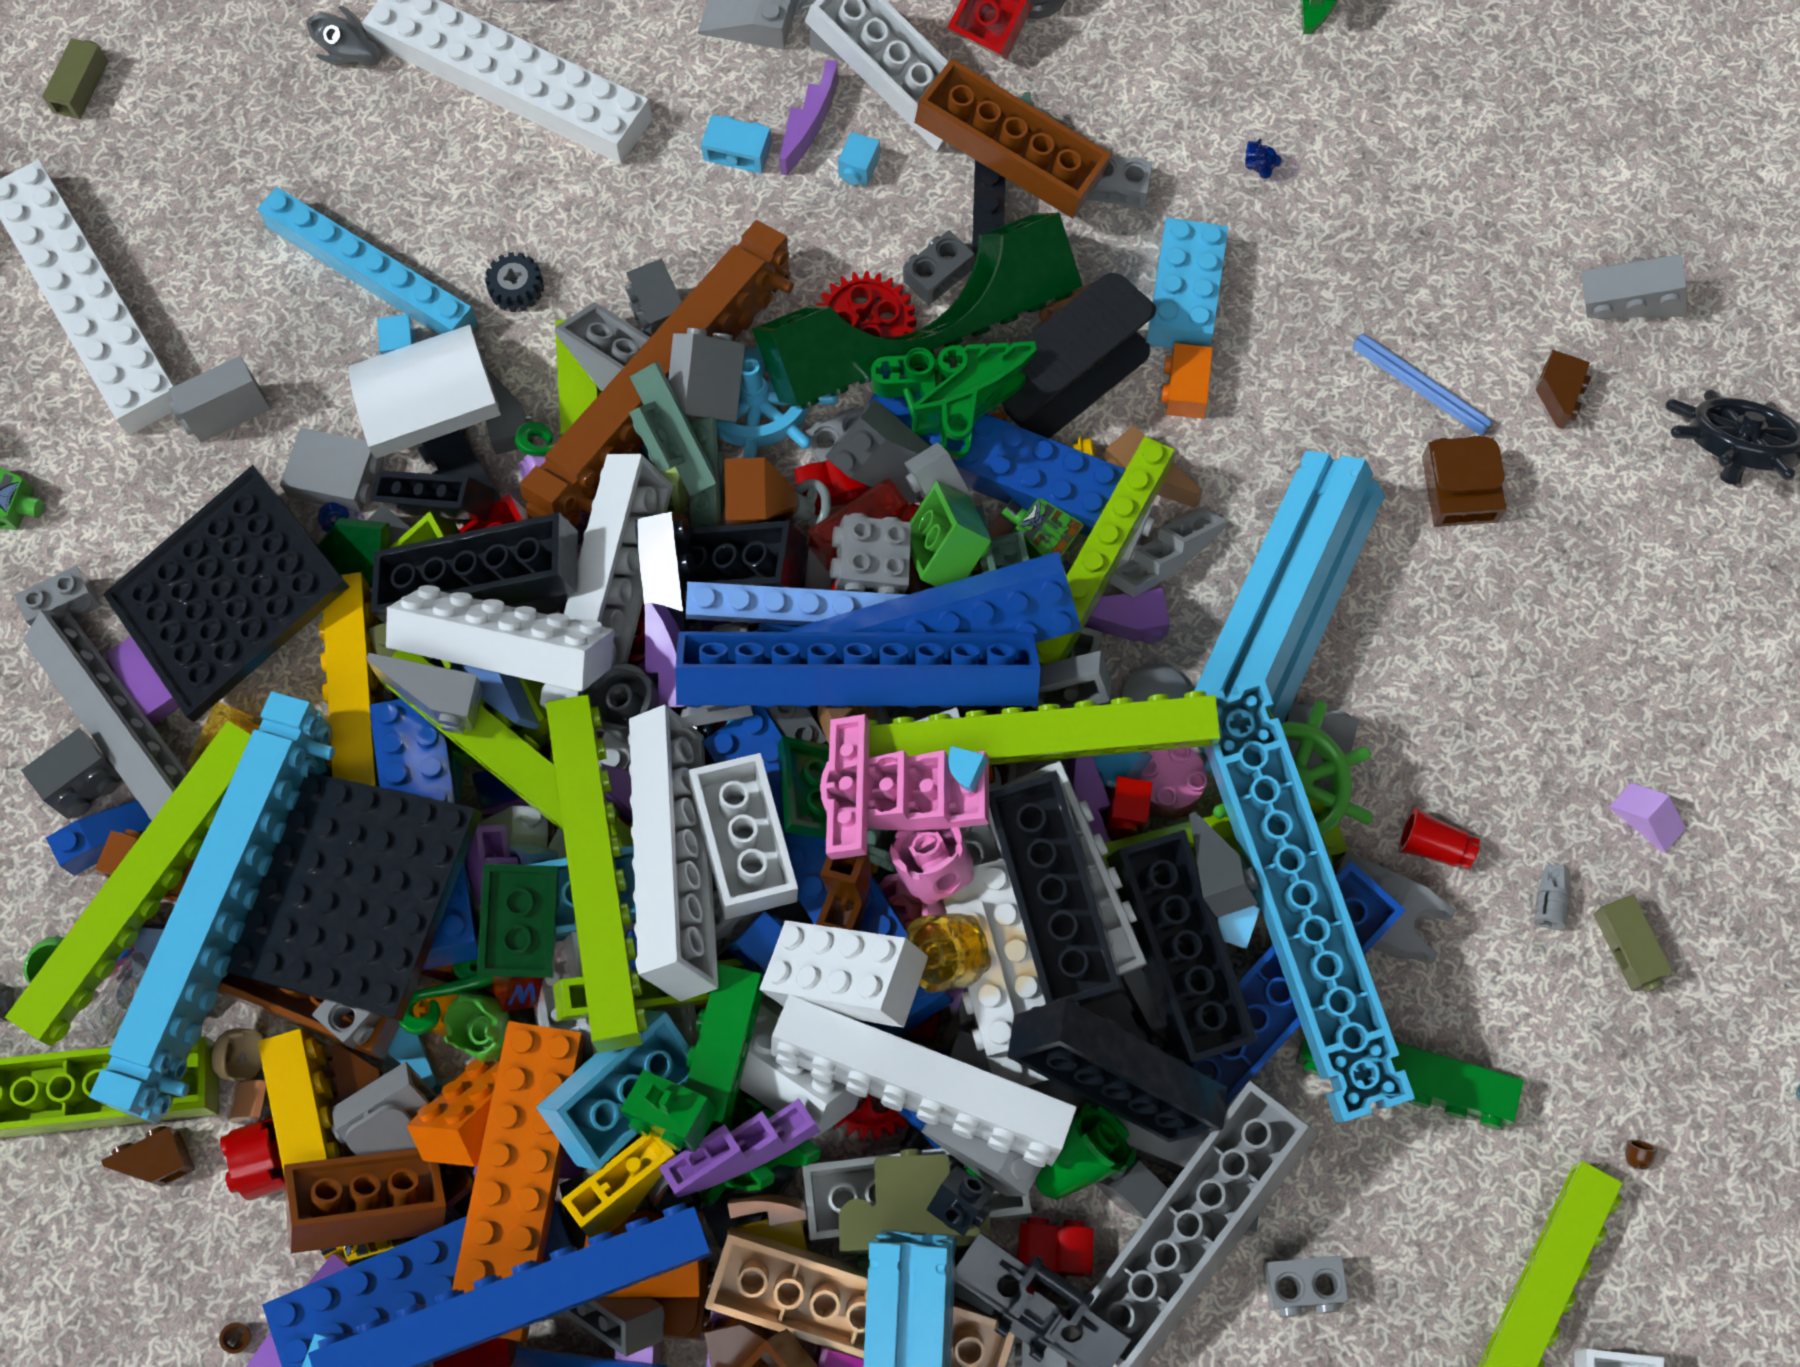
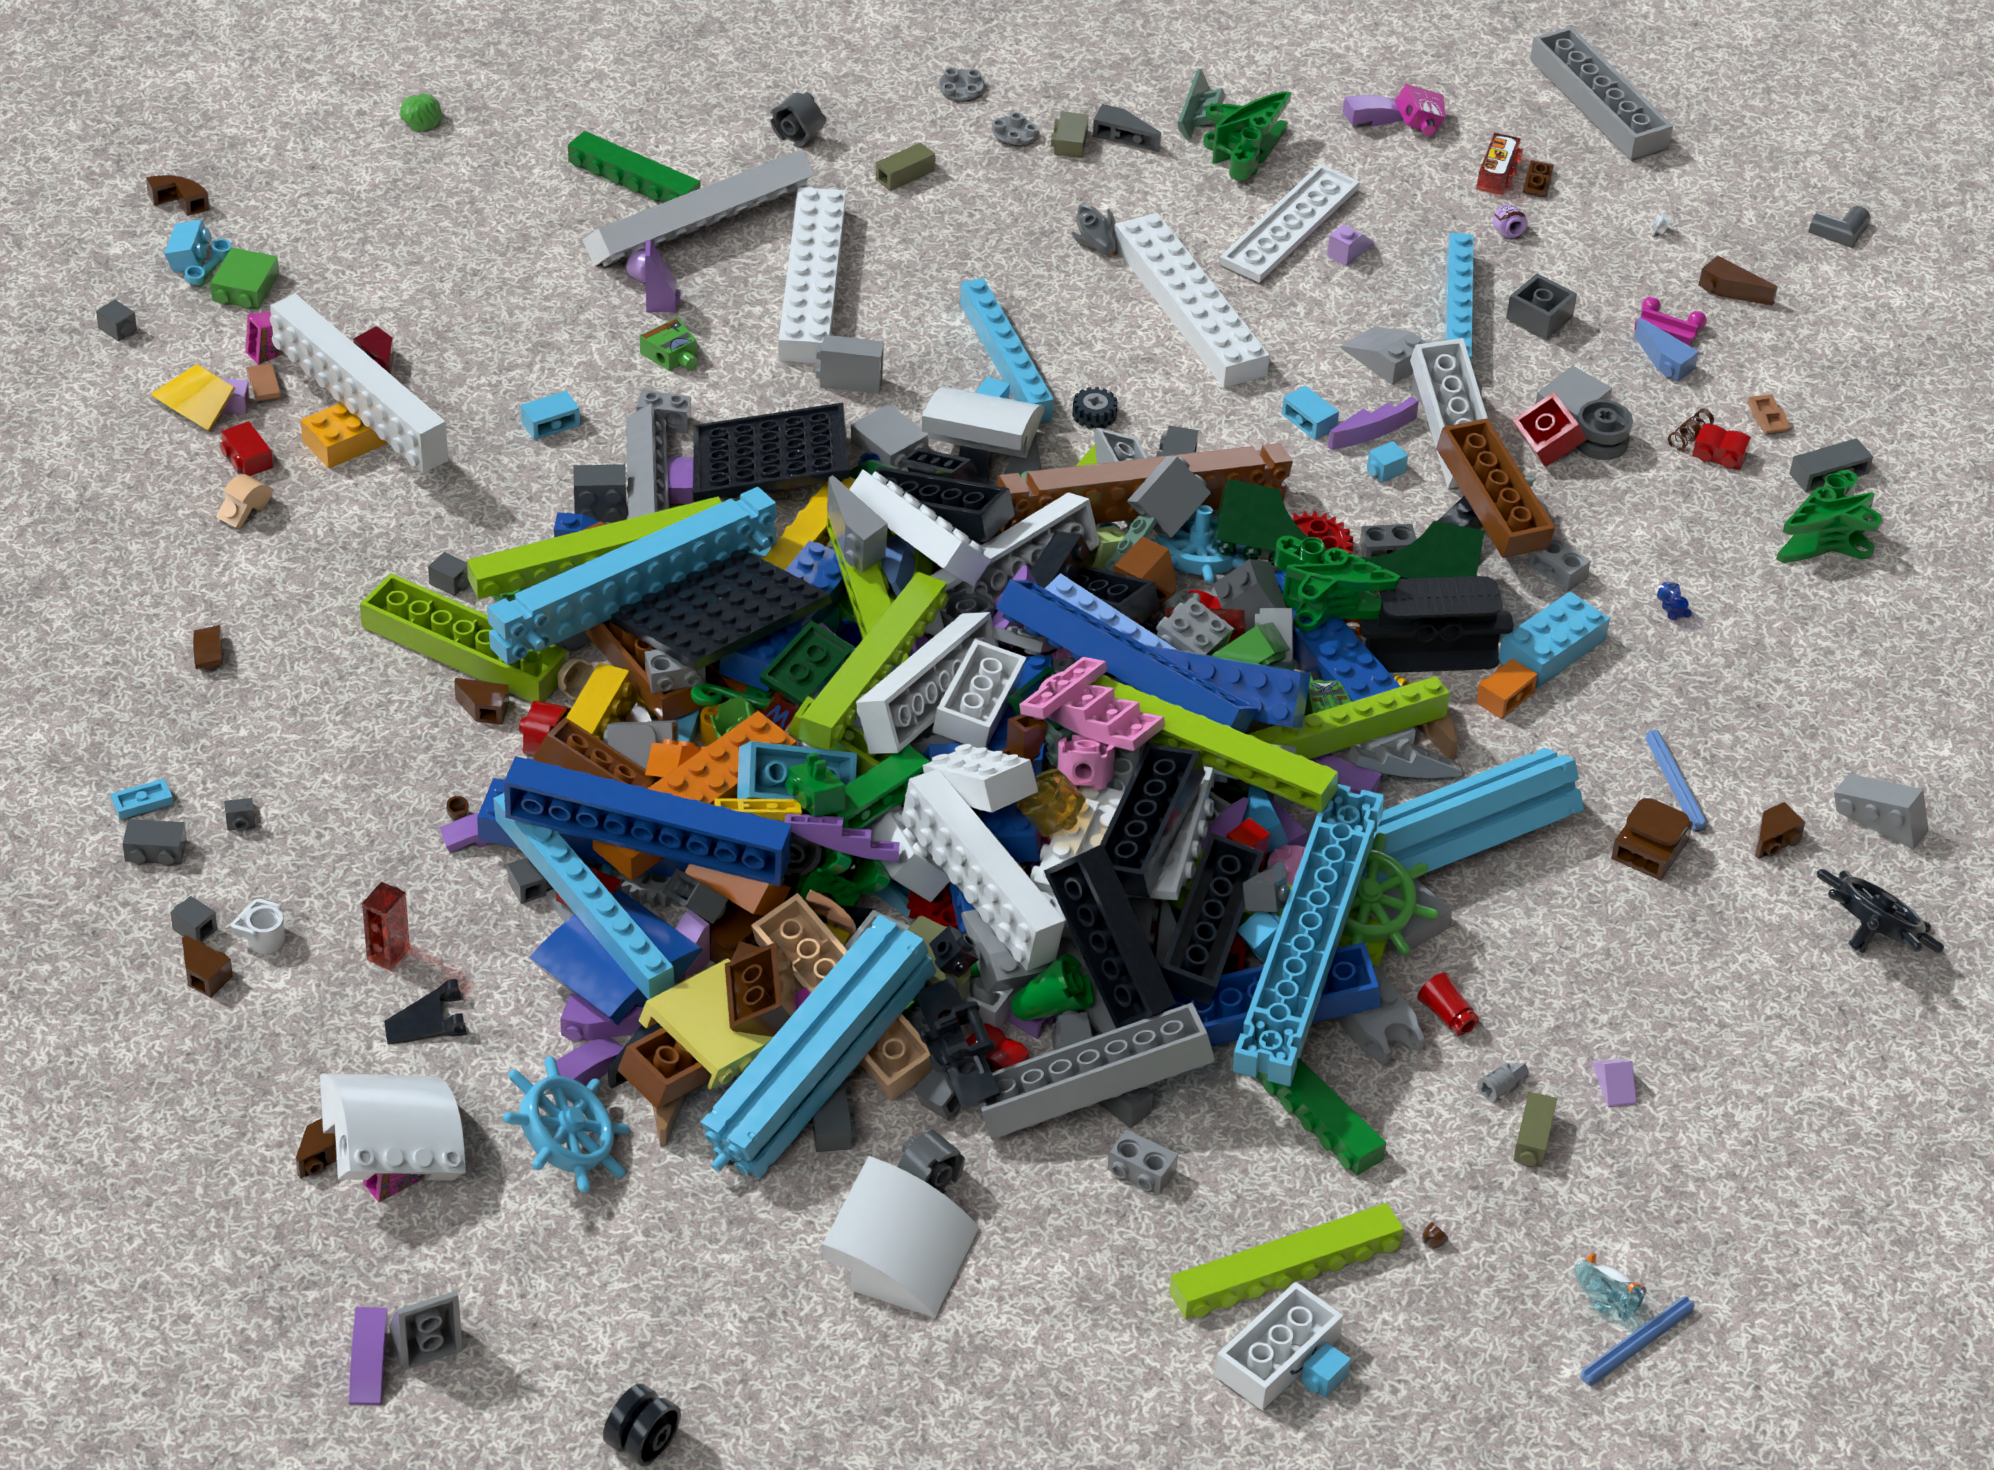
camera: 30 degrees right, 25 degrees down
nougat slope [228,1080,266,1123] -> none
sand green bracket [629,361,719,496] -> none
medium azure tile [948,746,988,793] -> none

